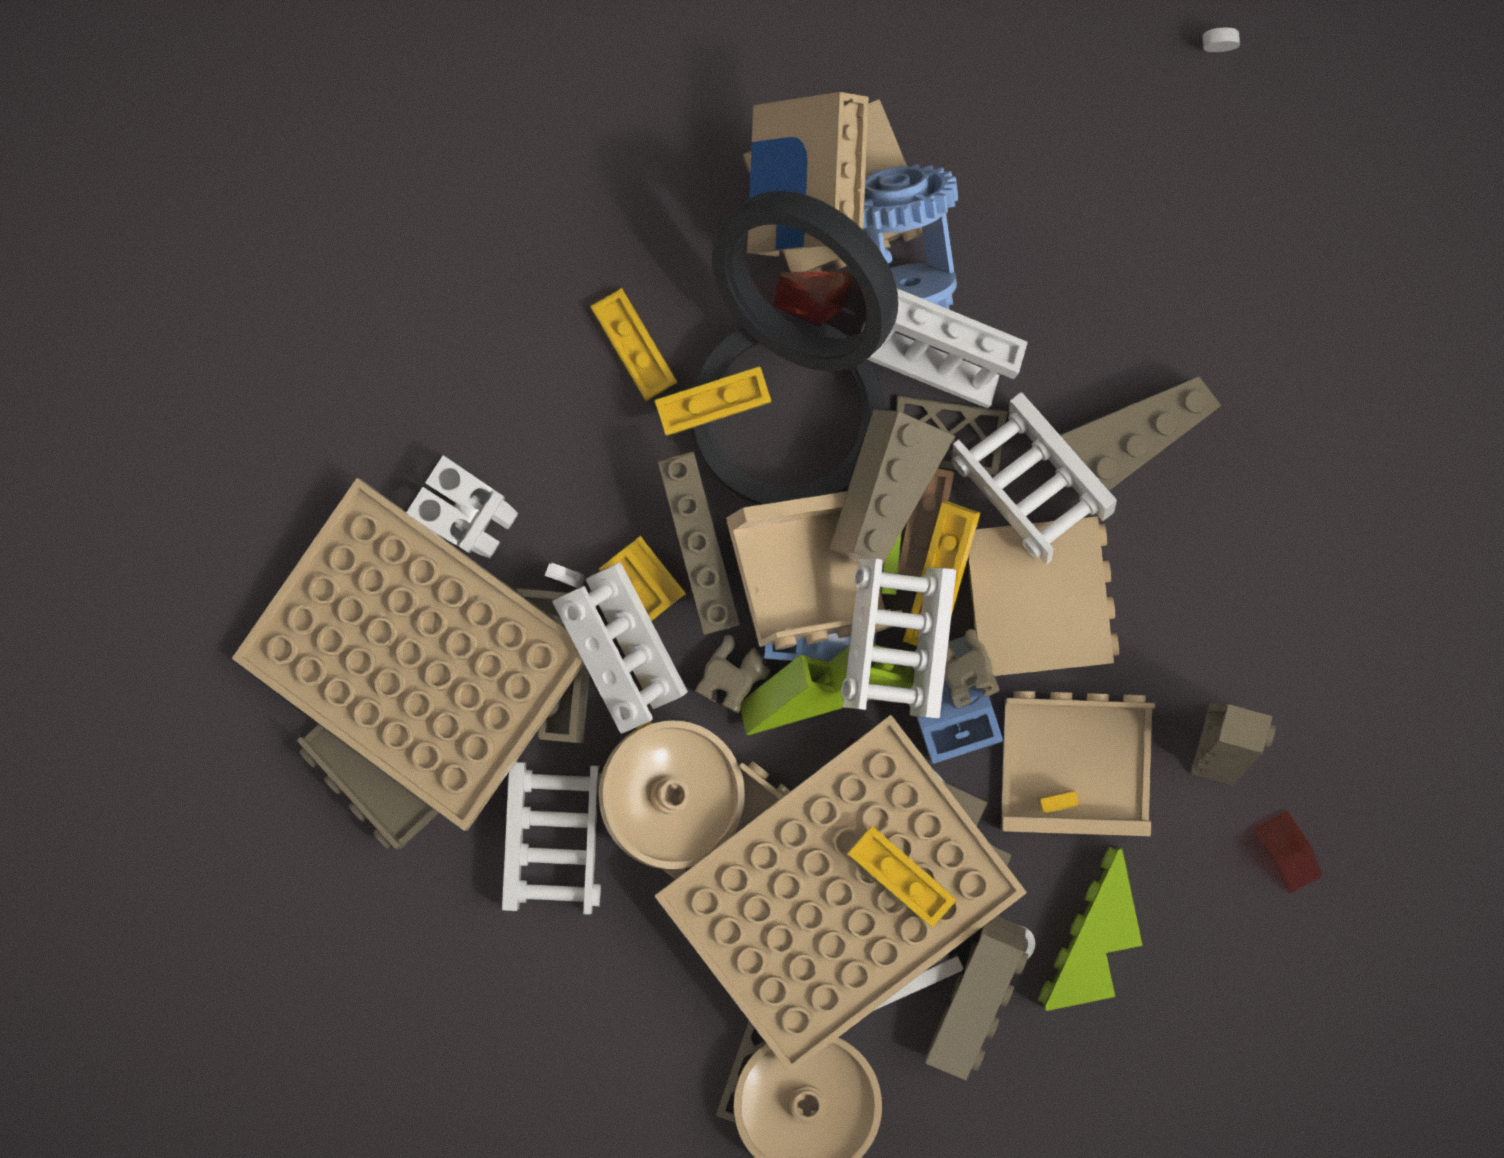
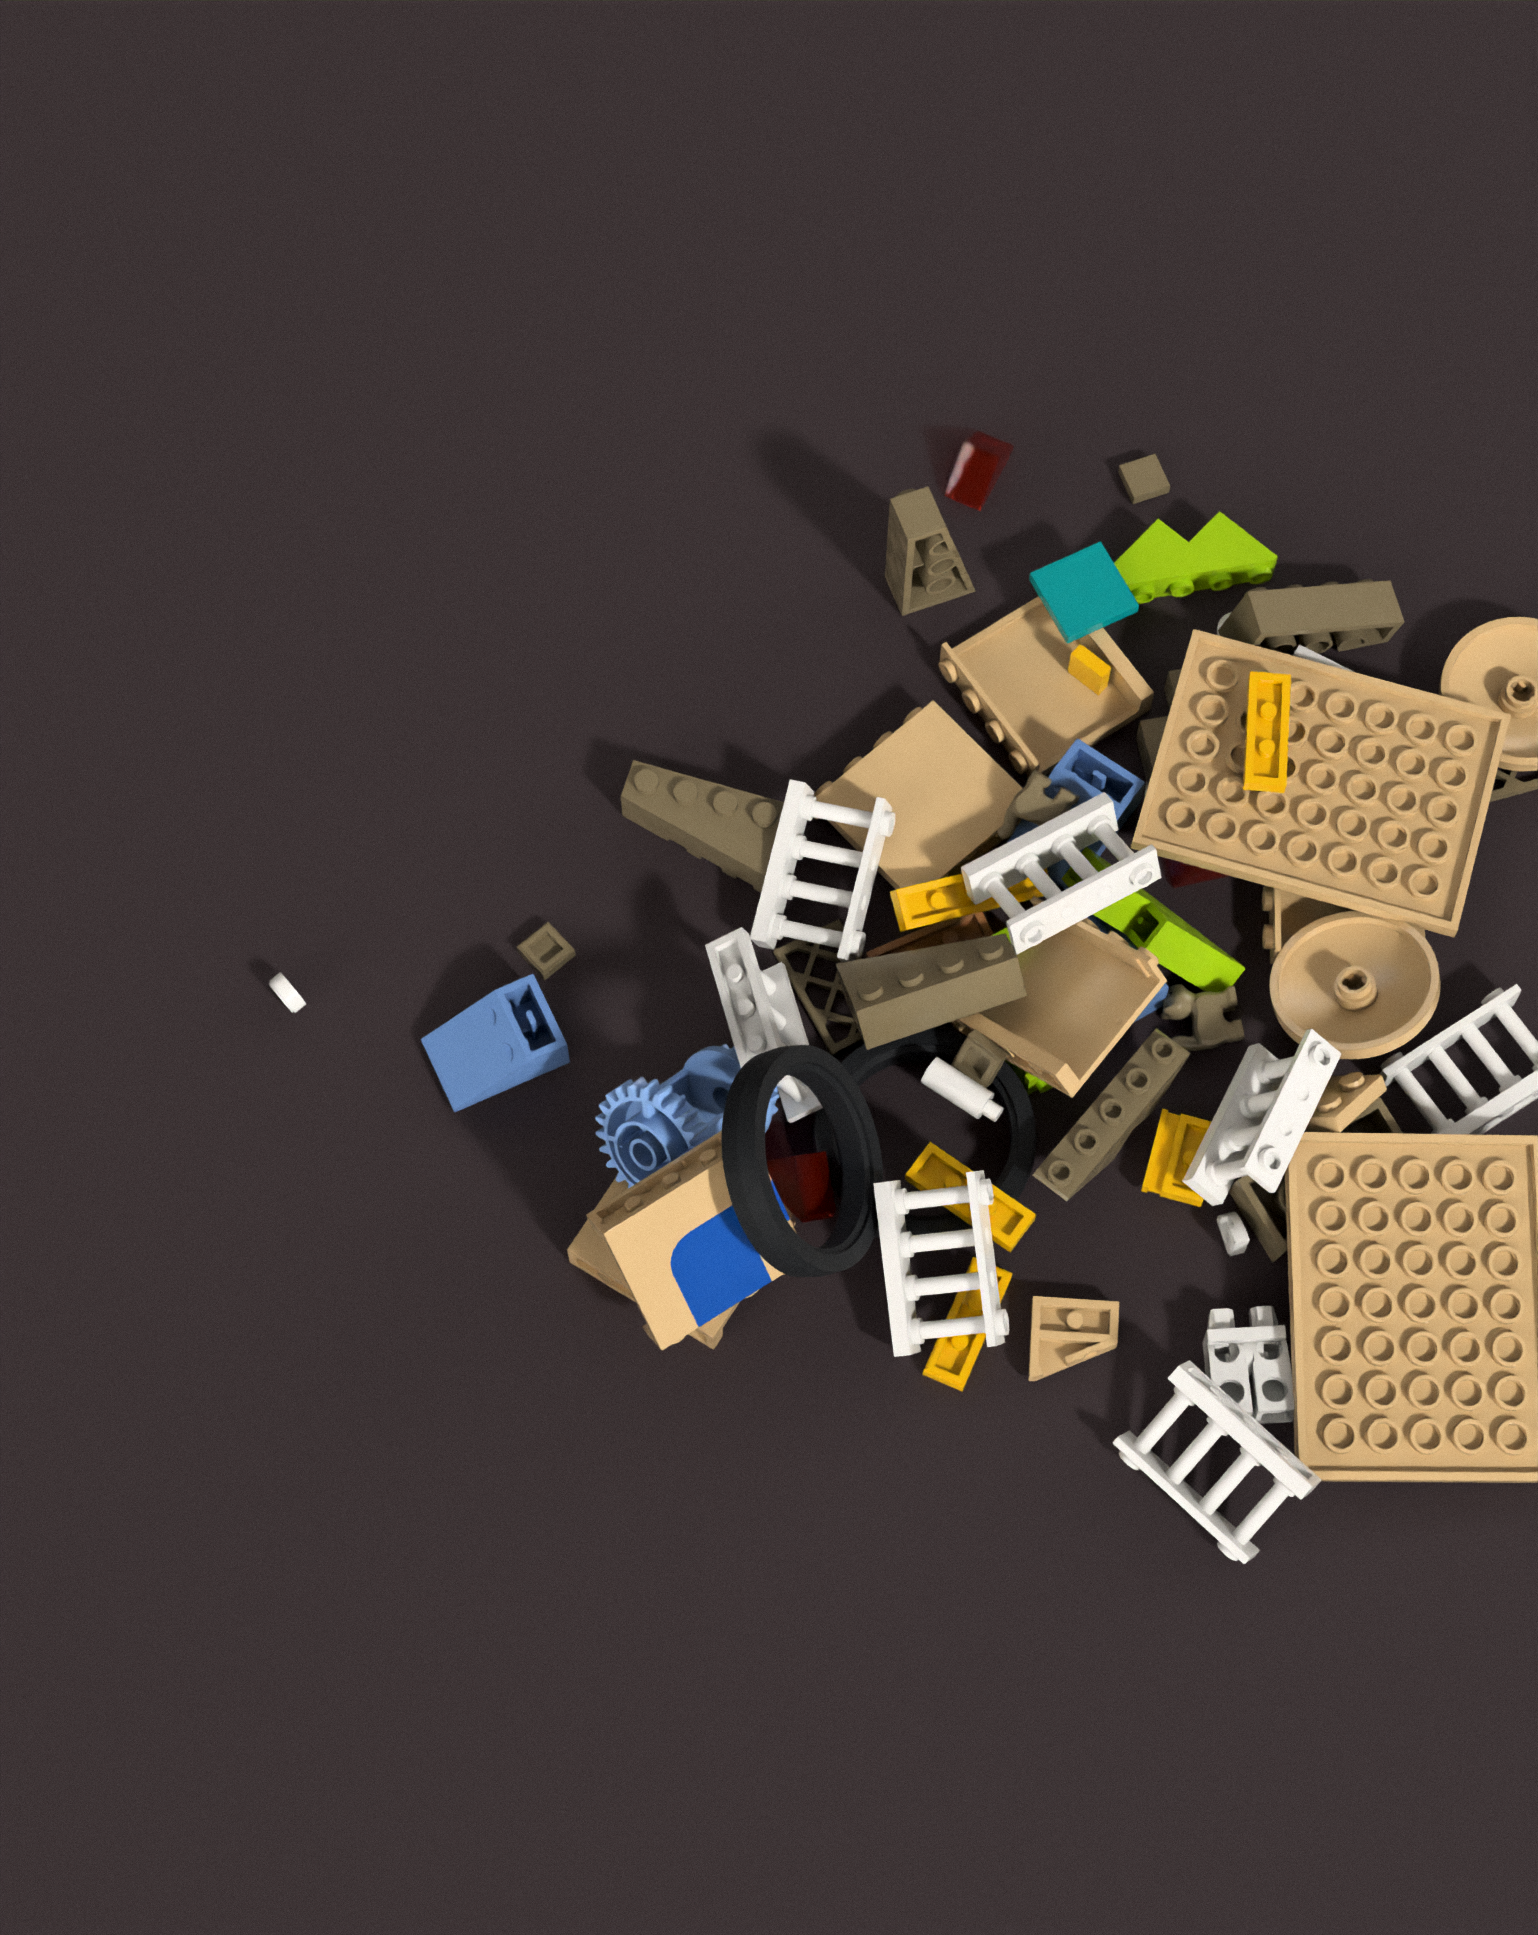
camera: 130 degrees left, 20 degrees down
none -> medium blue slope [421,974,570,1113]
none -> dark tan tile [517,922,576,981]
none -> white fence [873,1170,1009,1357]
none -> white cylinder [921,1057,1004,1122]
none -> dark tan tile [951,1029,1009,1088]
none -> tan wing [1028,1296,1119,1381]
none -> teal tile [1029,541,1139,644]
none -> white fence [1113,1360,1321,1564]
none -> dark tan tile [1118,454,1170,504]
none -> tan wing [1306,1072,1387,1132]

